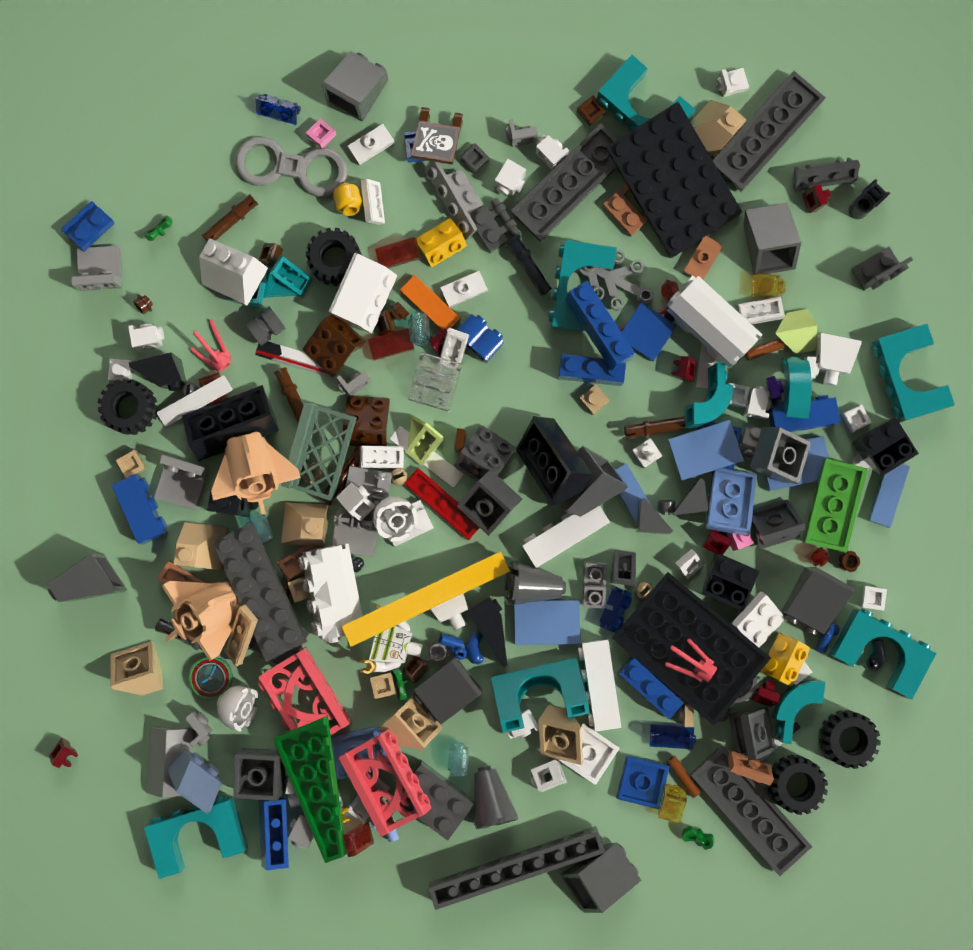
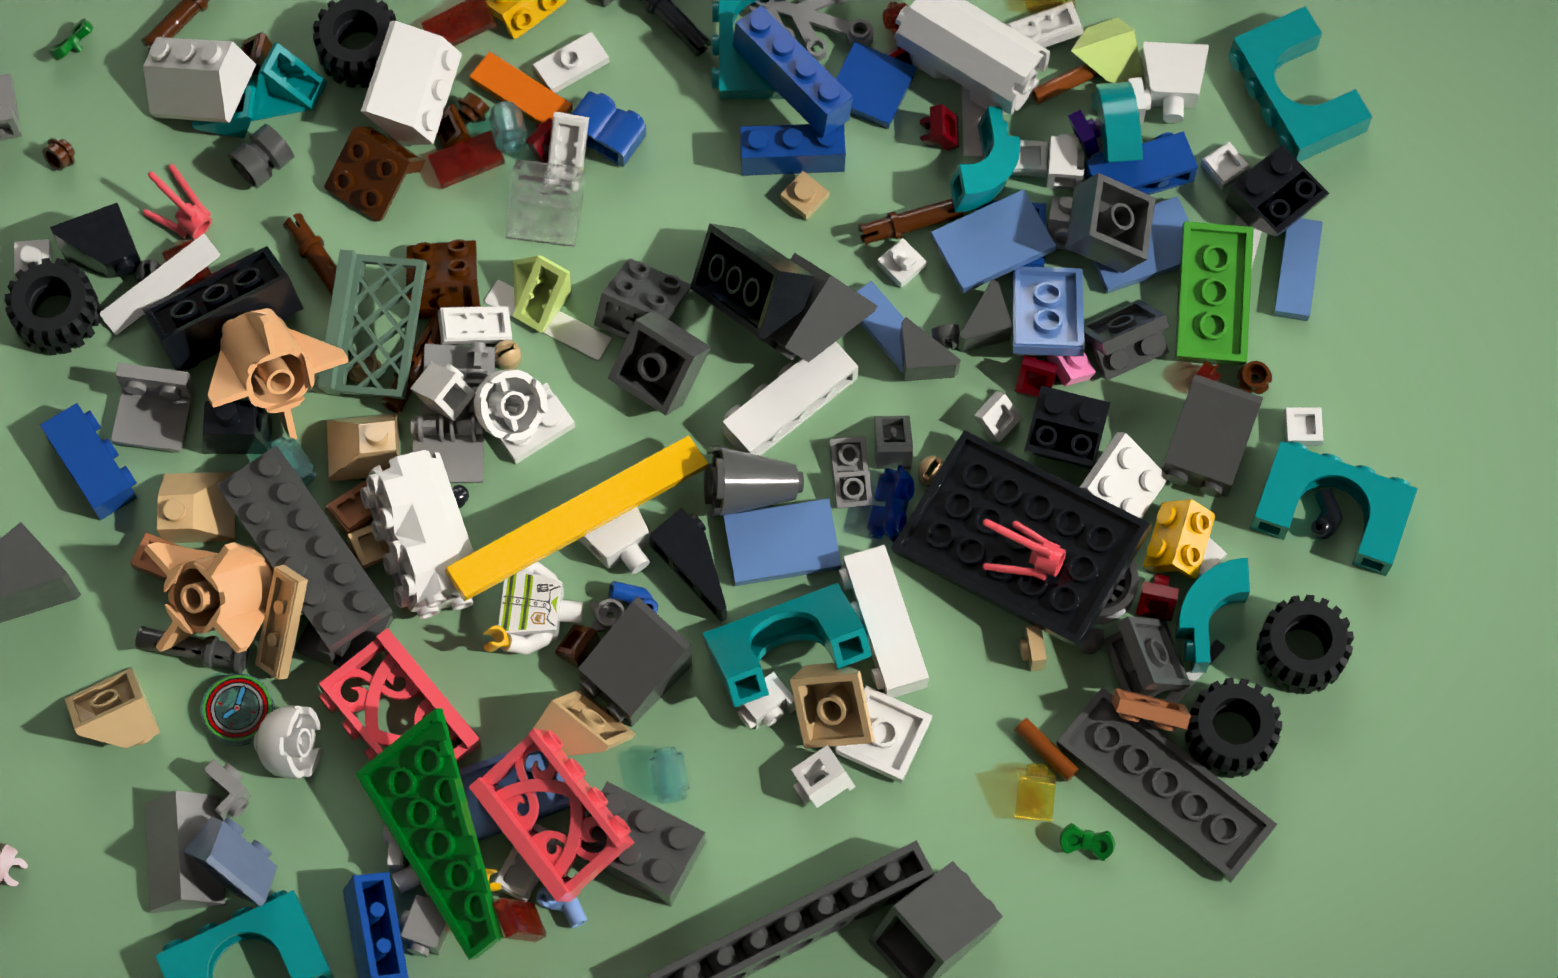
camera: 10 degrees left, 15 degrees down
tan plate [116,450,147,478] -> none
white brick [128,324,164,351] -> none
dark grey brick [234,748,285,801] -> none
sticker [256,342,332,378] -> none
light grey bracket [337,371,372,396] -> none
tan plate [370,672,397,699] -> none
green piece [391,668,409,701] -> none
red tile [404,468,479,540] -> none
reddish brown tile [454,428,466,452] -> none
blue arm [465,631,484,665] -> none
dark grey cone [474,765,518,830] -> none
blue tile [616,755,670,810] -> none
blue brick [617,657,684,719] -> none
clear blue hinge [649,724,696,749] -> none
blue arm [815,622,840,653] -> none

